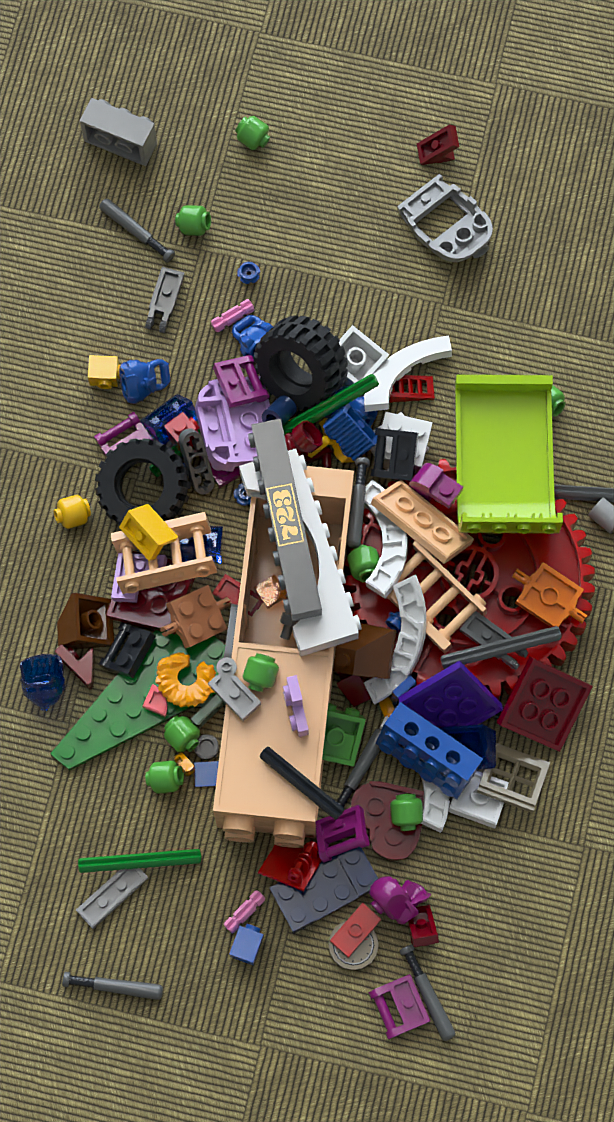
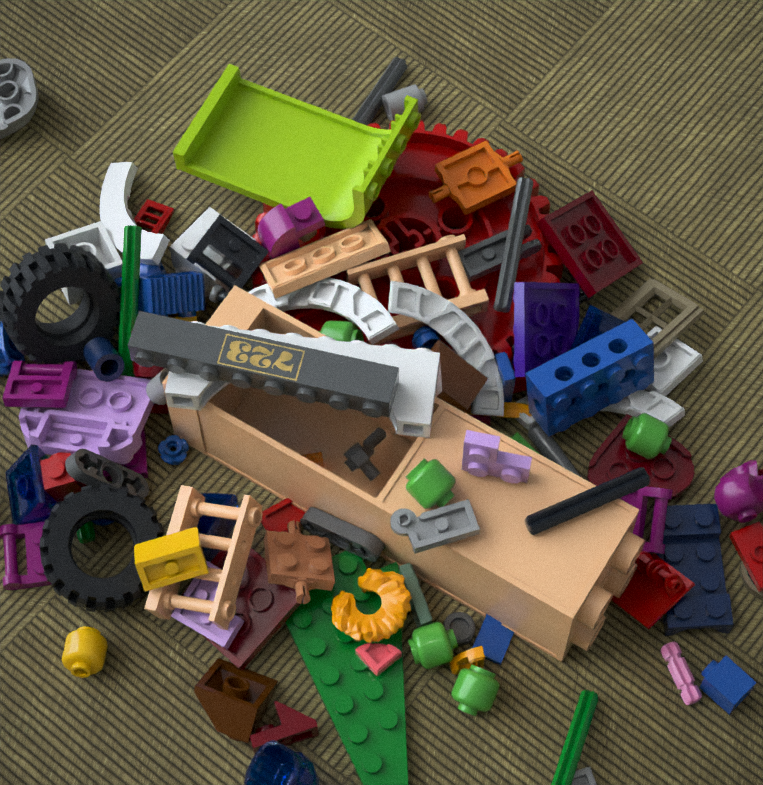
camera: 65 degrees left, 10 degrees down
black plate [98,622,156,678] -> none

